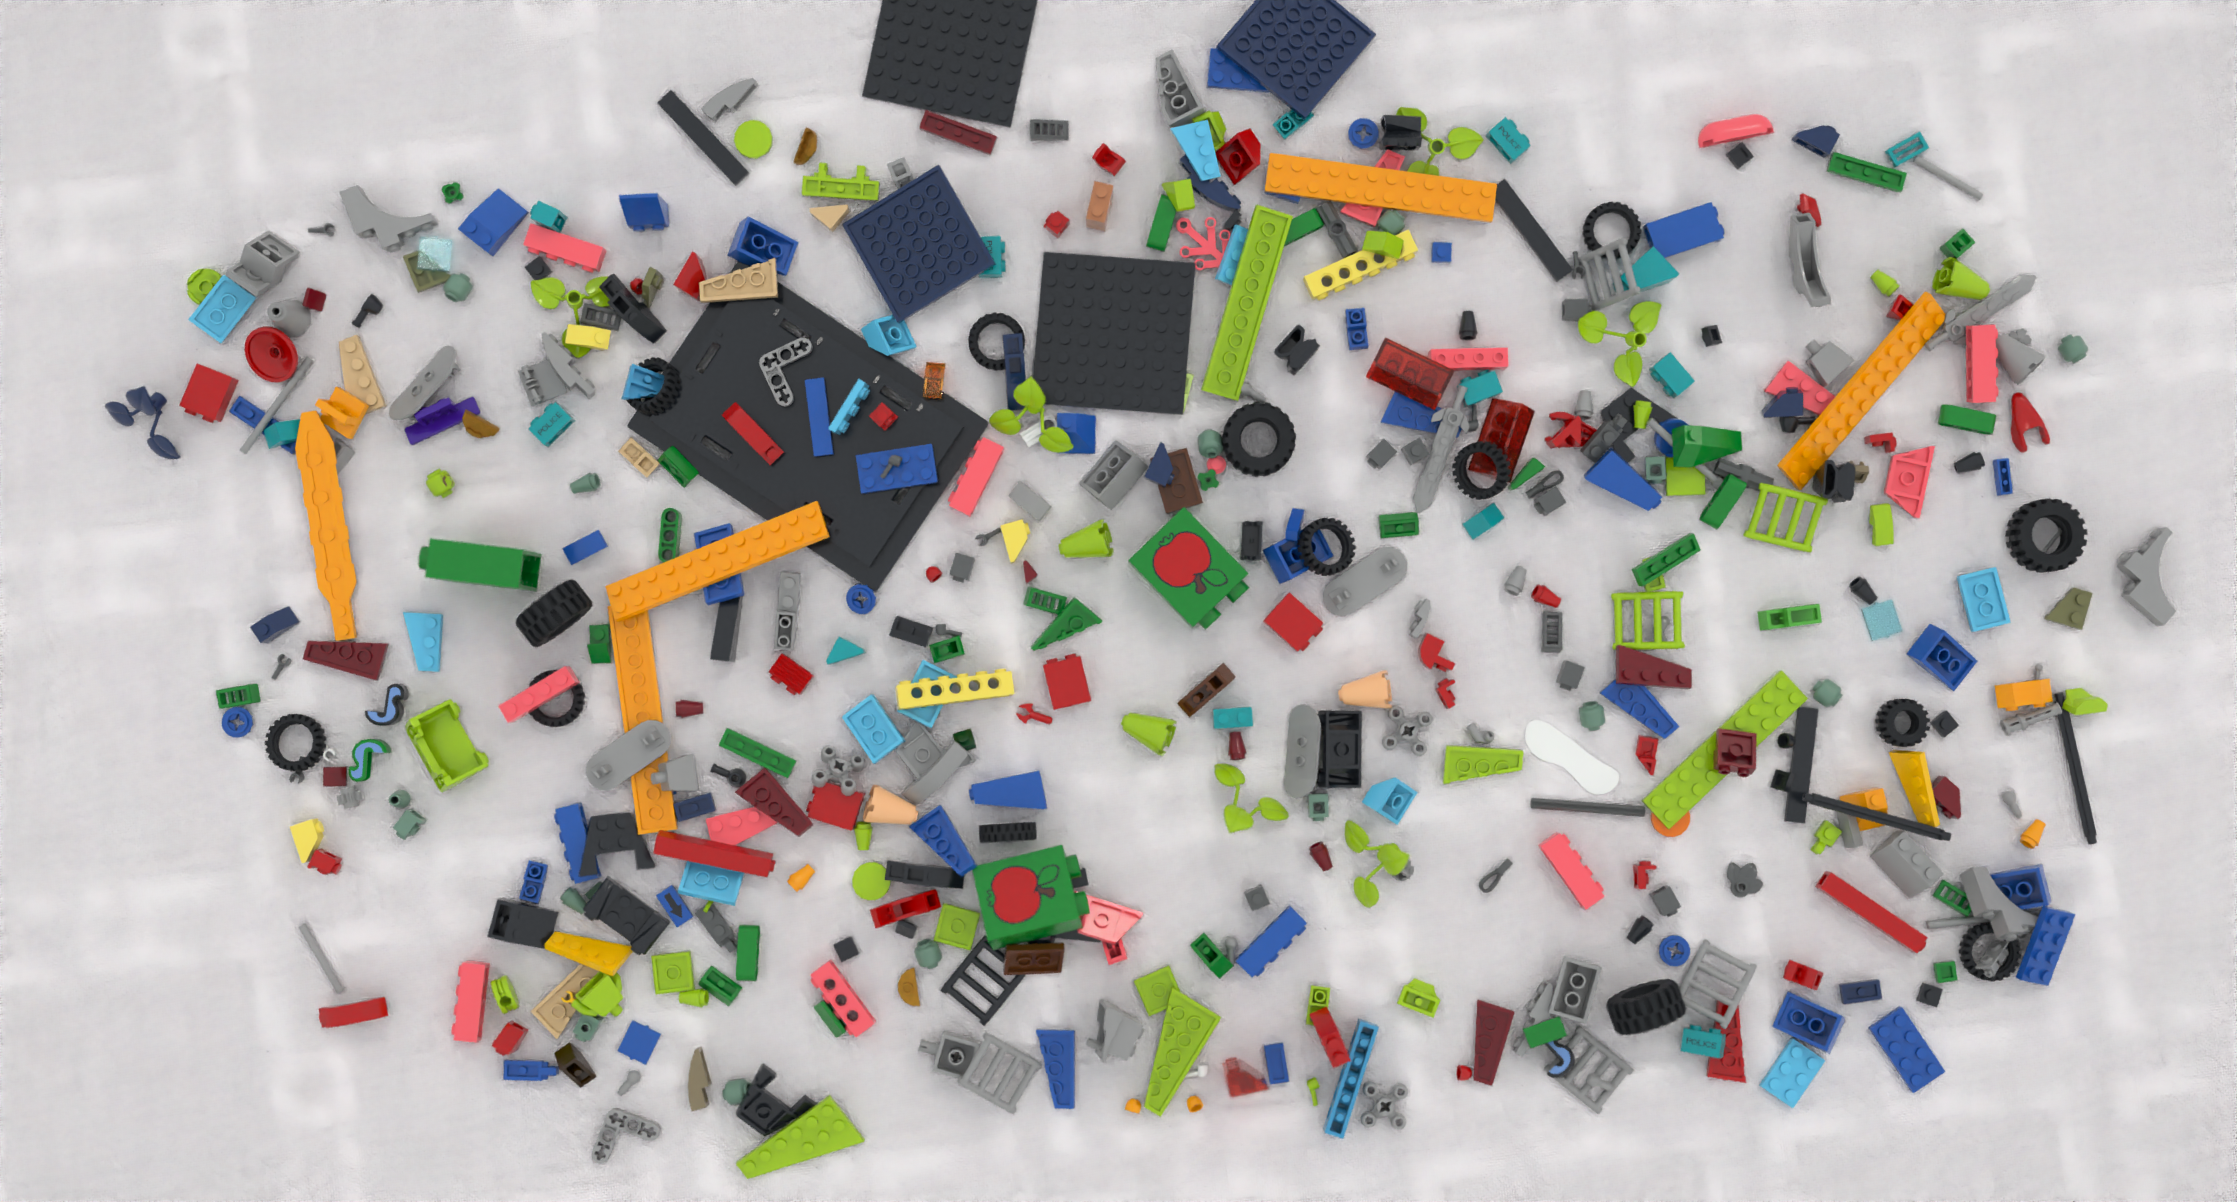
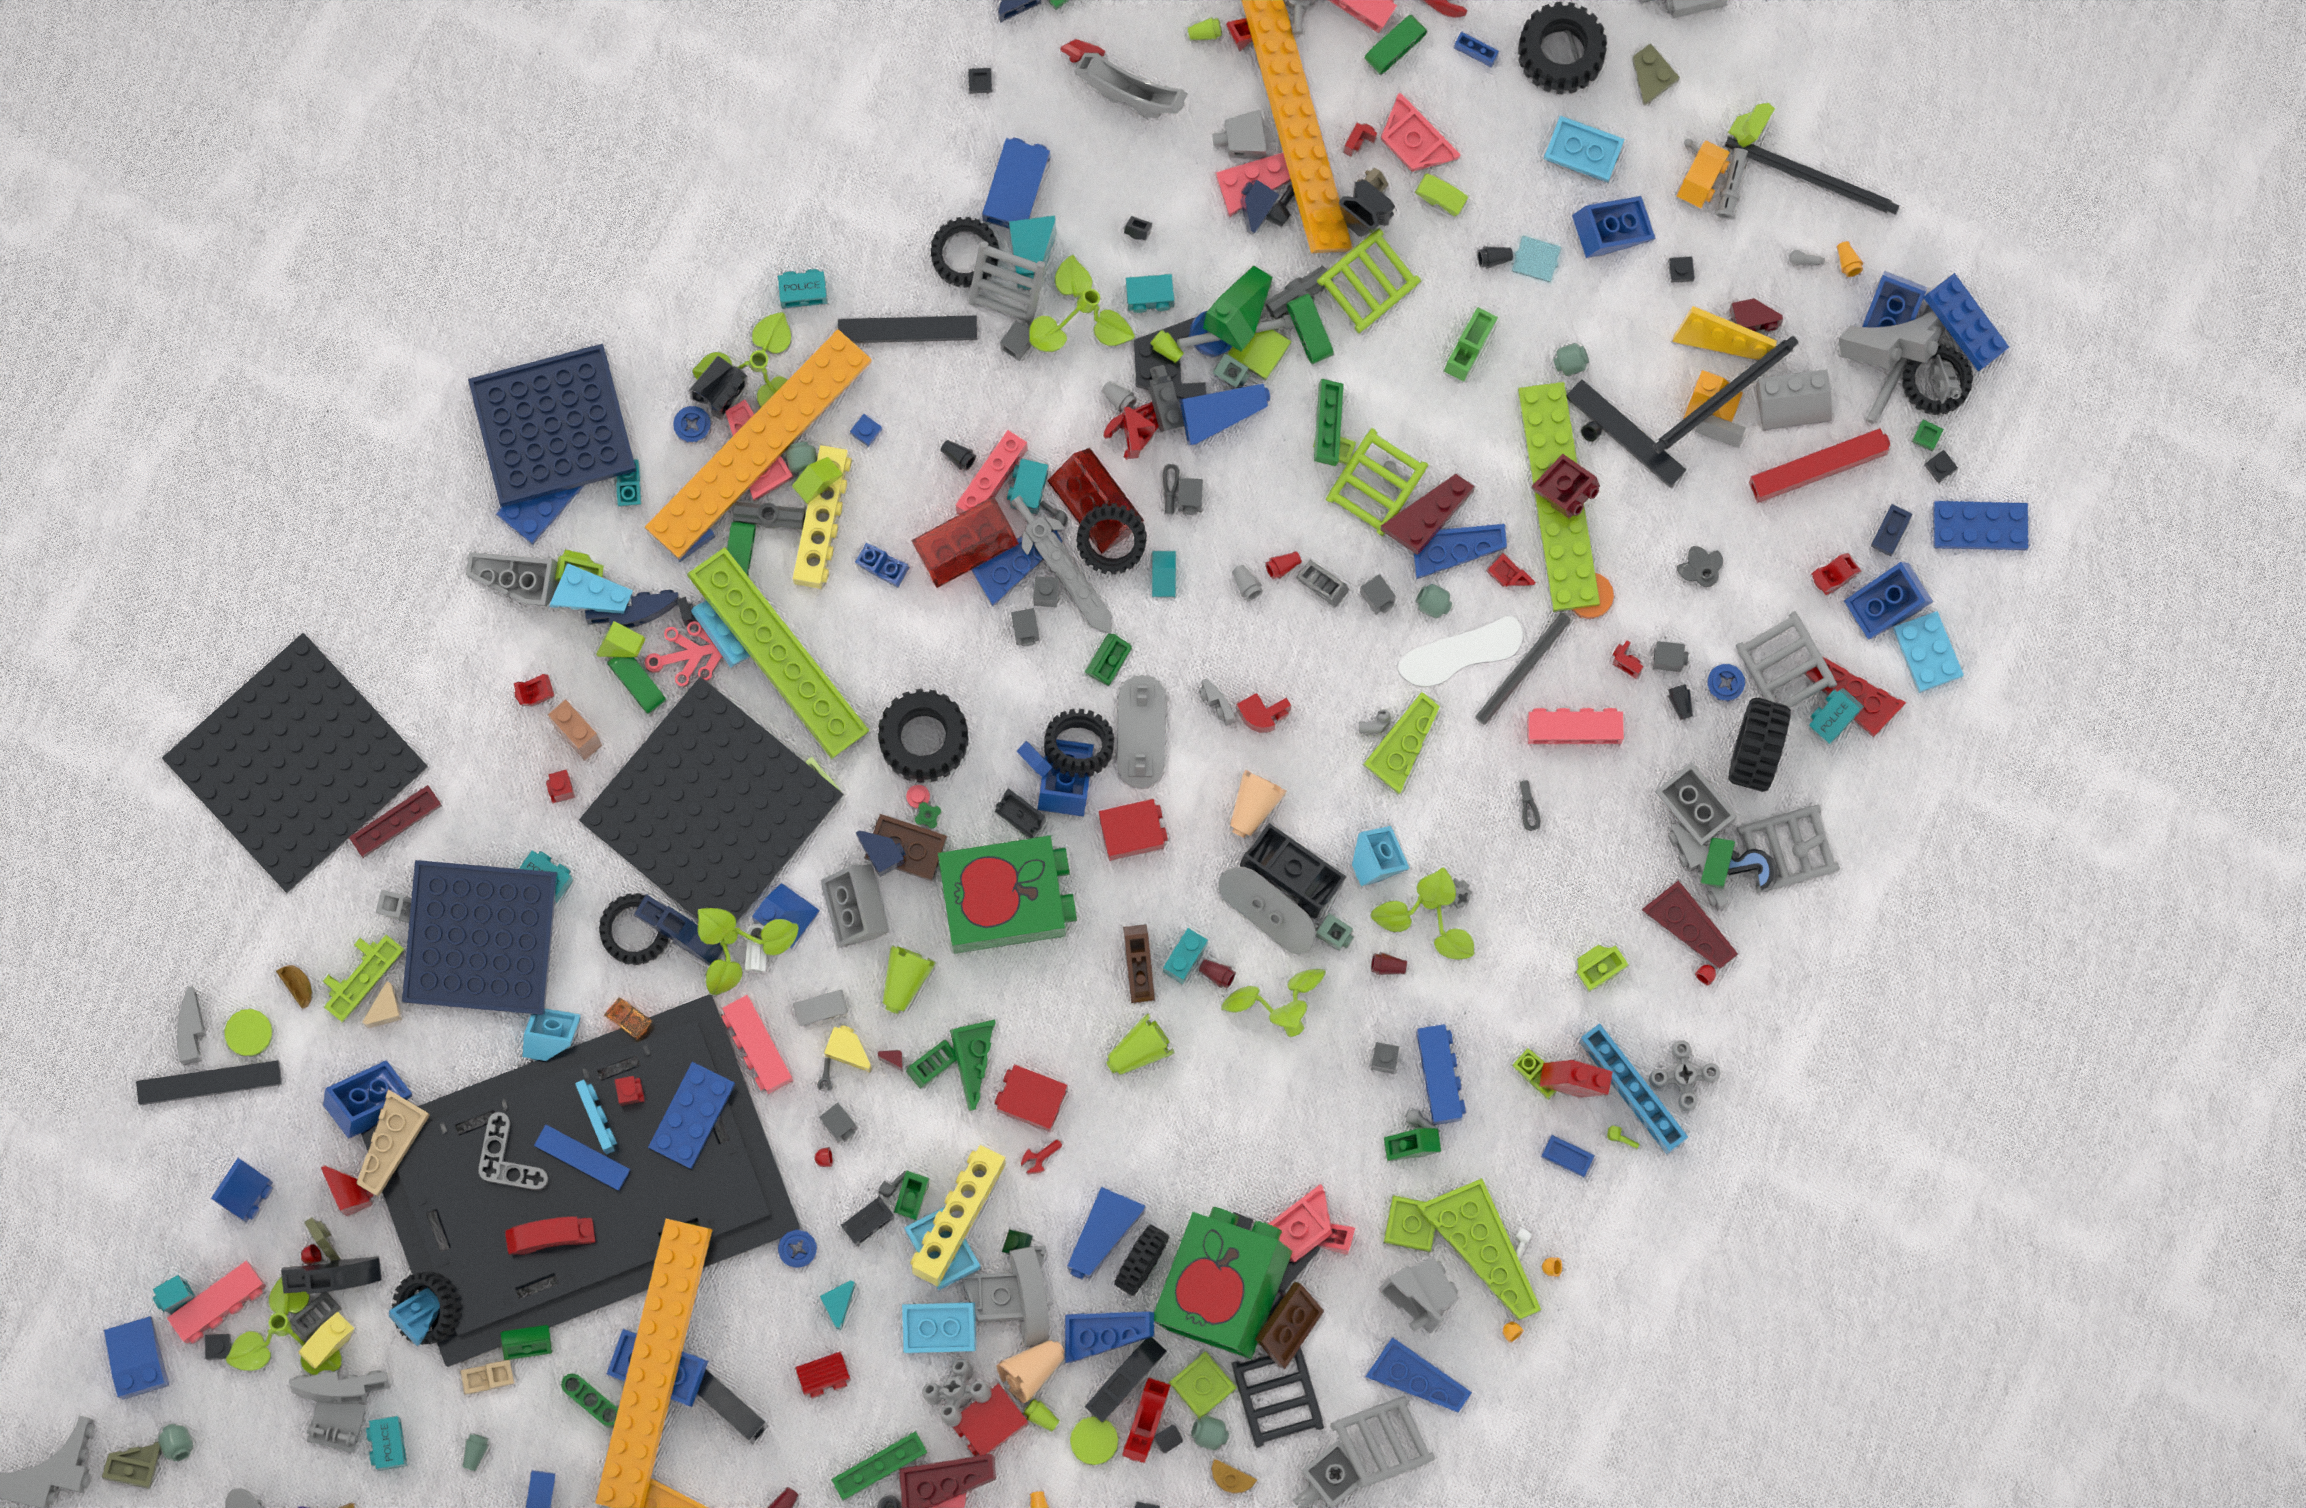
camera: 55 degrees left, 10 degrees down
clear light blue piece [417,236,452,272] -> none
green plate [442,182,463,204] -> none
light grey slope [774,571,801,651] -> none
dark grey hand [880,455,902,479] -> none
dark grey slope [1030,119,1069,141] -> none
sand green head [1197,429,1223,458] -> none
red slope [1215,128,1261,185] -> none
clear red slope [1222,1057,1269,1098] -> none
light grey piece [1241,382,1266,403] -> none
black piece [1274,325,1320,375] -> none
light grey gear [1382,706,1433,756] -> none
red bracket [1435,678,1456,709] -> none
green slope [1507,457,1545,491] -> none
dark grey hand [1572,251,1585,279] -> none
coral brick [1698,114,1774,148] -> none
black plate [1770,769,1795,793] -> none
lime plate [1810,820,1842,855] -> none
black tyre [1875,699,1930,747] -> none
green slope [1933,879,1971,917] -> none
black cone [1953,452,1985,474] -> none

